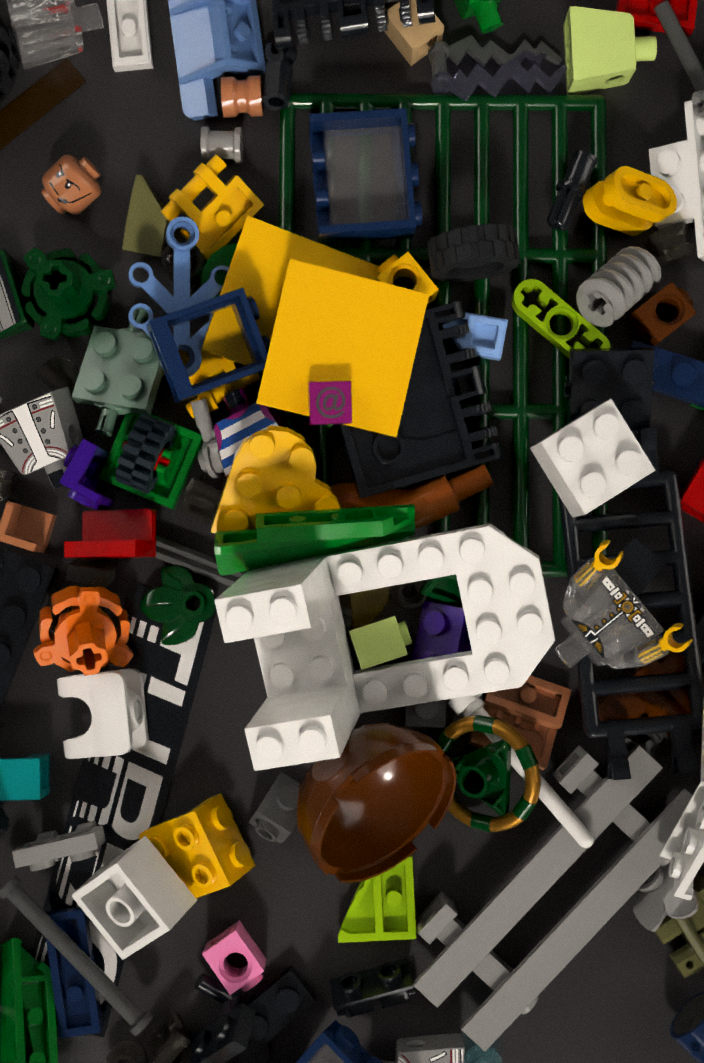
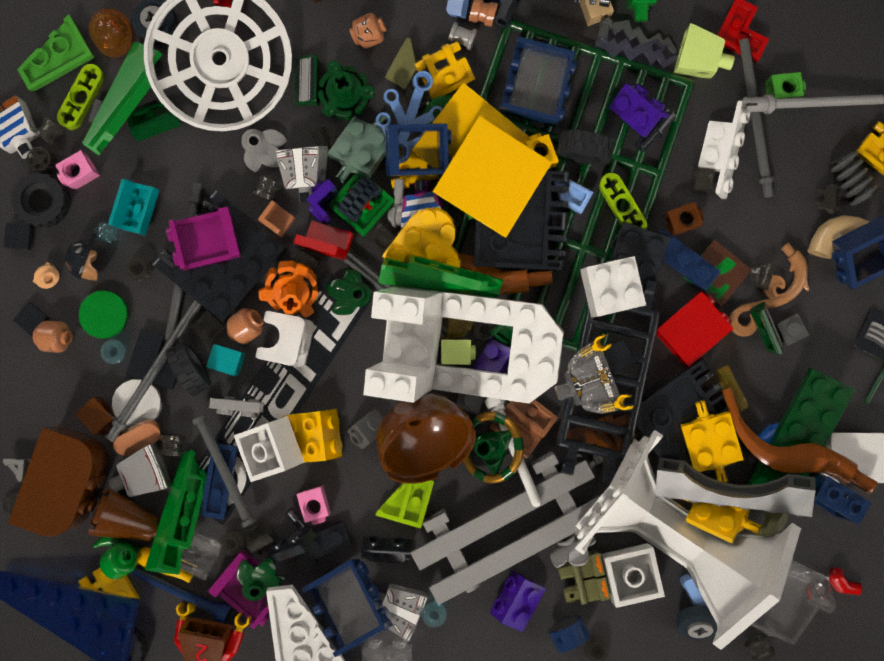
camera: 20 degrees right, 0 degrees up
magenta tile [308,381,352,425] -> none
light grey piece [576,246,662,327] -> none
yellow brick [583,166,677,236] -> none
none -> nougat head [227,308,264,344]
none -> dark purple bracket [490,570,546,632]
none -> dark purple bracket [609,83,670,137]

